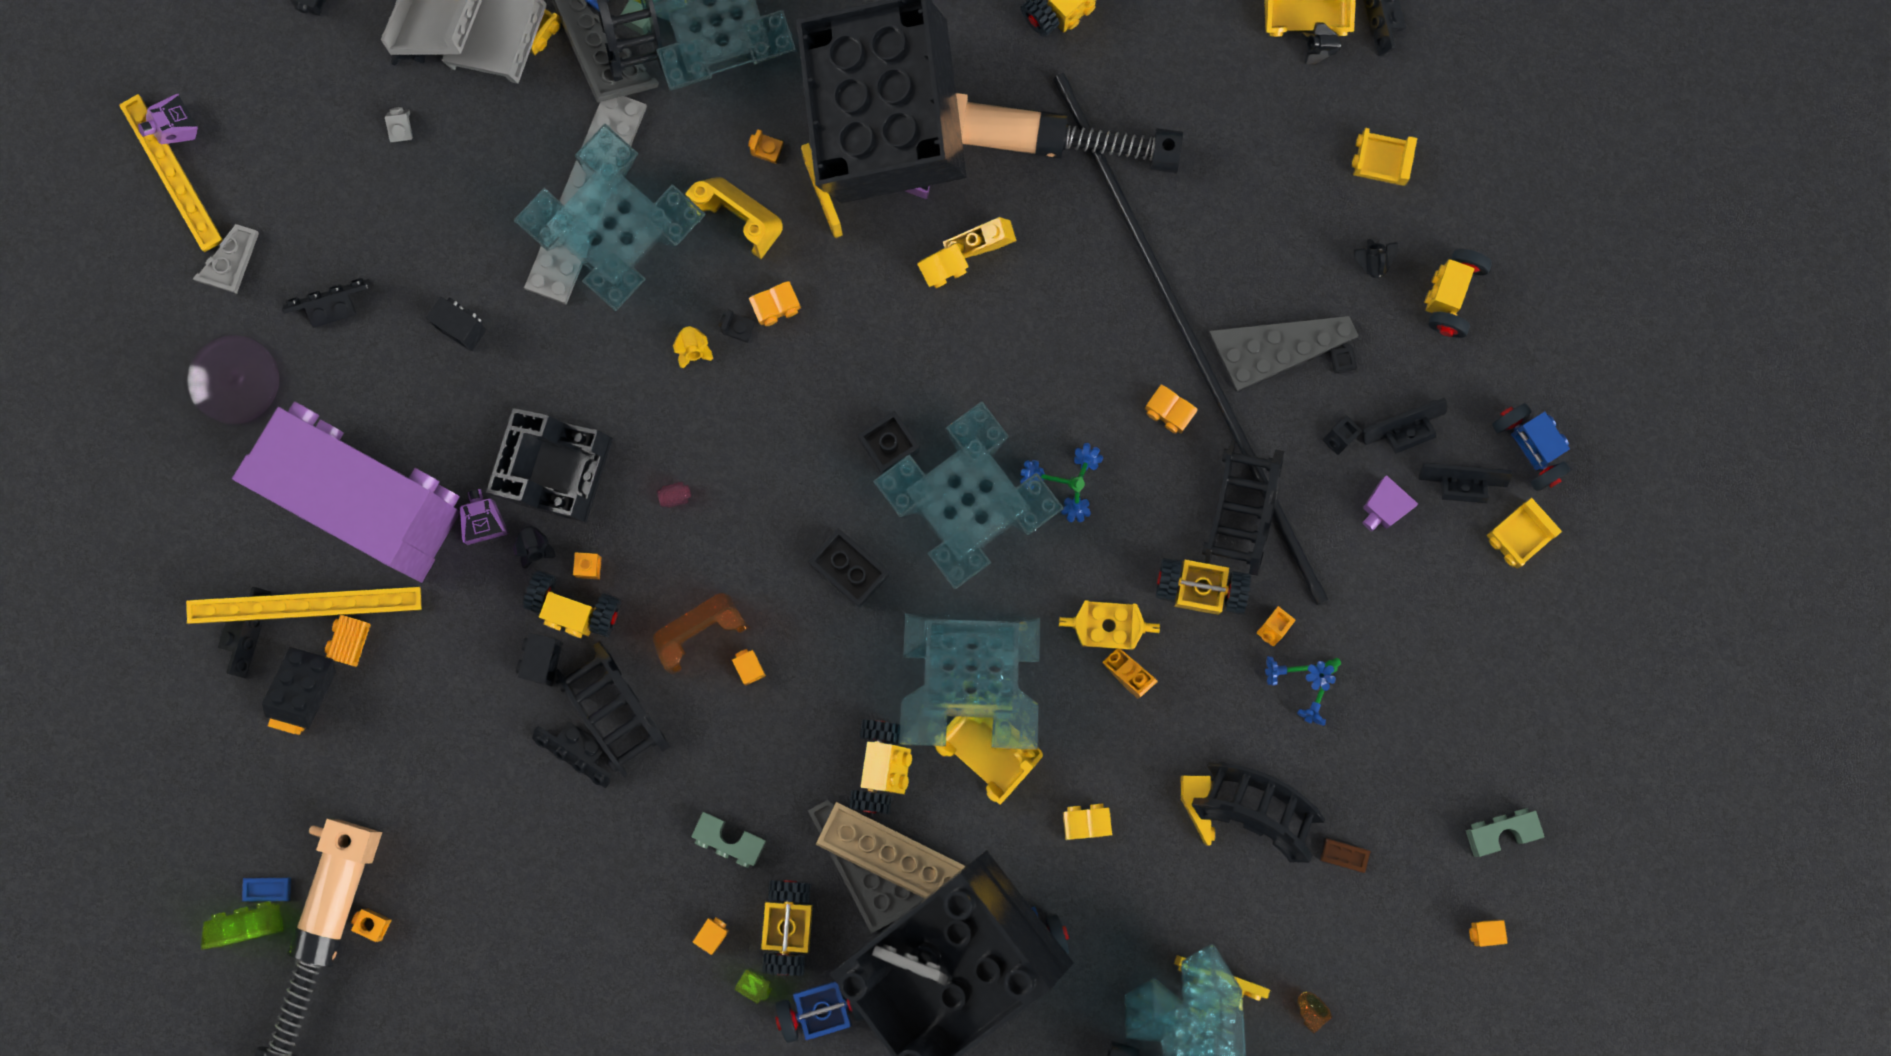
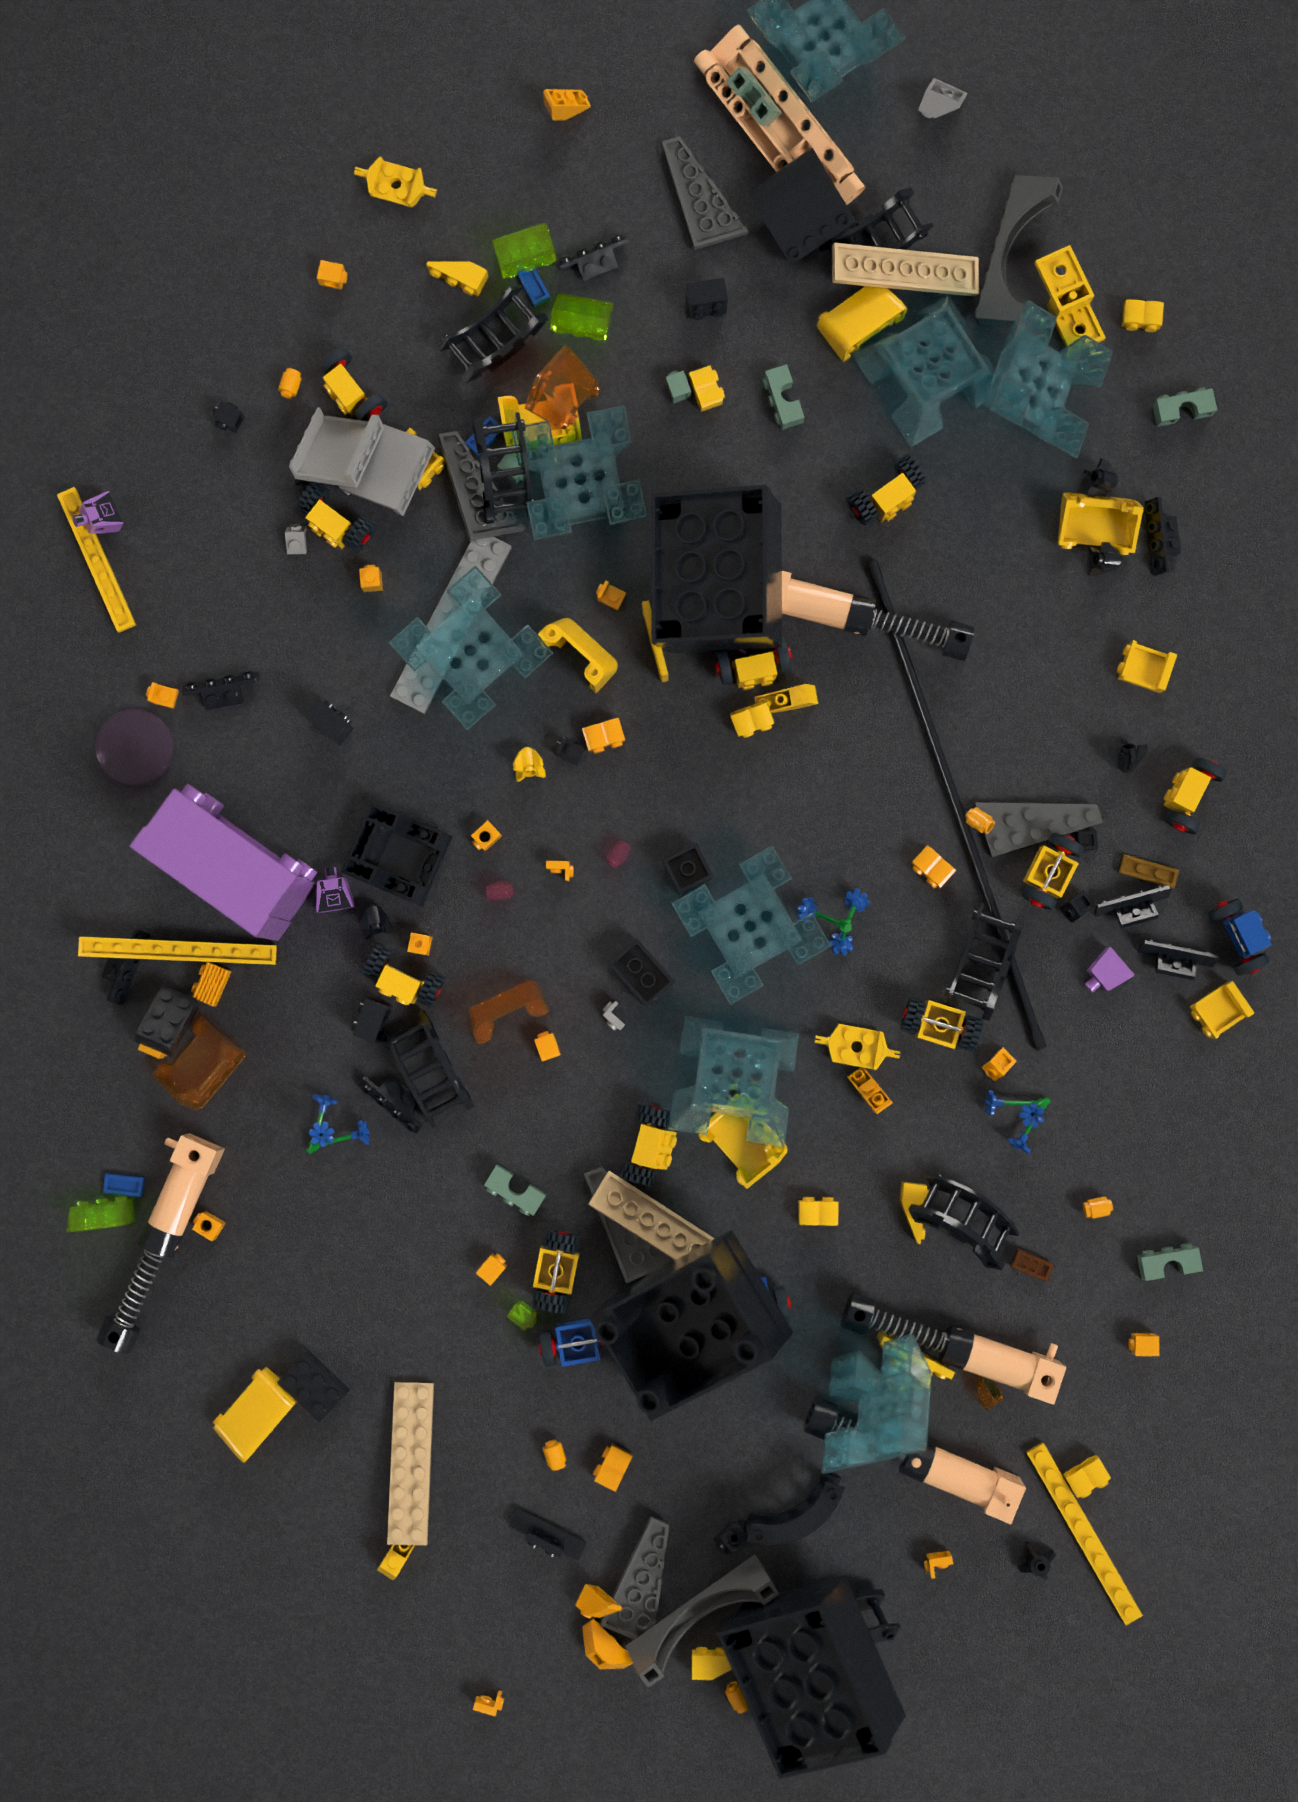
camera: 10 degrees right, 5 degrees up
light grey wing [193,224,259,294] -> none
light grey wing [872,944,949,986] -> none
none -> light orange bracket [146,682,179,709]
none -> clear orange windscreen [152,1016,246,1110]
none -> brick [296,482,377,553]
none -> blue plant [306,1094,370,1154]
none -> light orange brick [359,565,383,592]
none -> light orange brick [471,820,502,851]
none -> light orange bracket [546,861,574,881]
none -> light grey bracket [603,1001,625,1031]
none -> clear pink brick [606,839,632,869]
none -> brick [714,637,792,690]
none -> piece [841,1292,1066,1405]
none -> light orange brick [965,807,995,834]
none -> brick [1022,833,1083,910]
none -> light orange brick [1082,1196,1113,1219]
none -> pearl gold tile [1118,854,1179,889]

